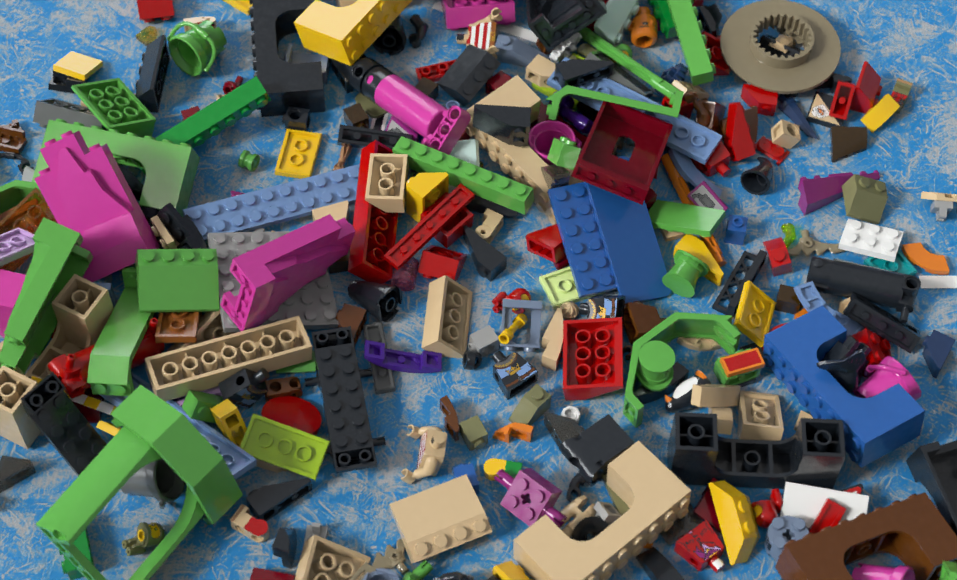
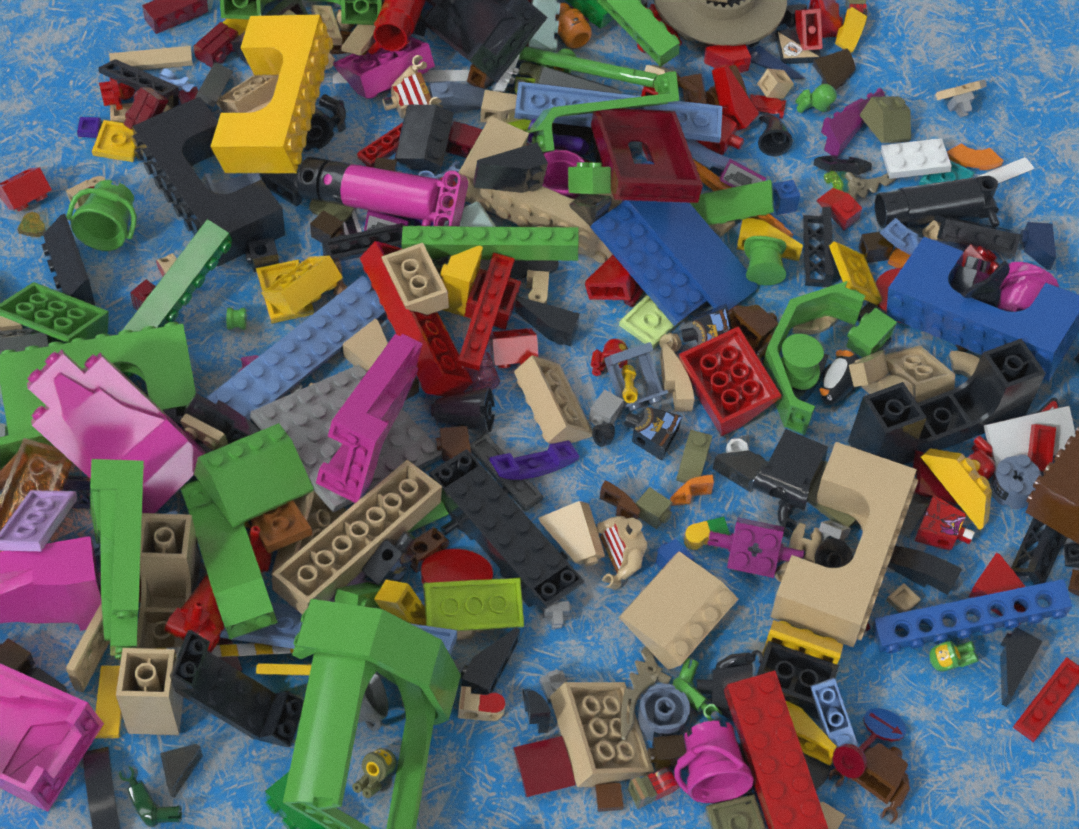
camera: 30 degrees left, 0 degrees up
dark red plate [223,76,244,95] -> none
black slope [554,59,614,88] -> none
dark blue gear [654,63,688,97] -> none
tile [720,348,765,378] -> none
none -> yellow slope [261,256,343,316]
none -> tan slope [539,501,605,567]
none -> light grey tile [543,601,570,629]
none -> bright green piece [795,84,837,113]
none -> black tile [813,155,872,175]

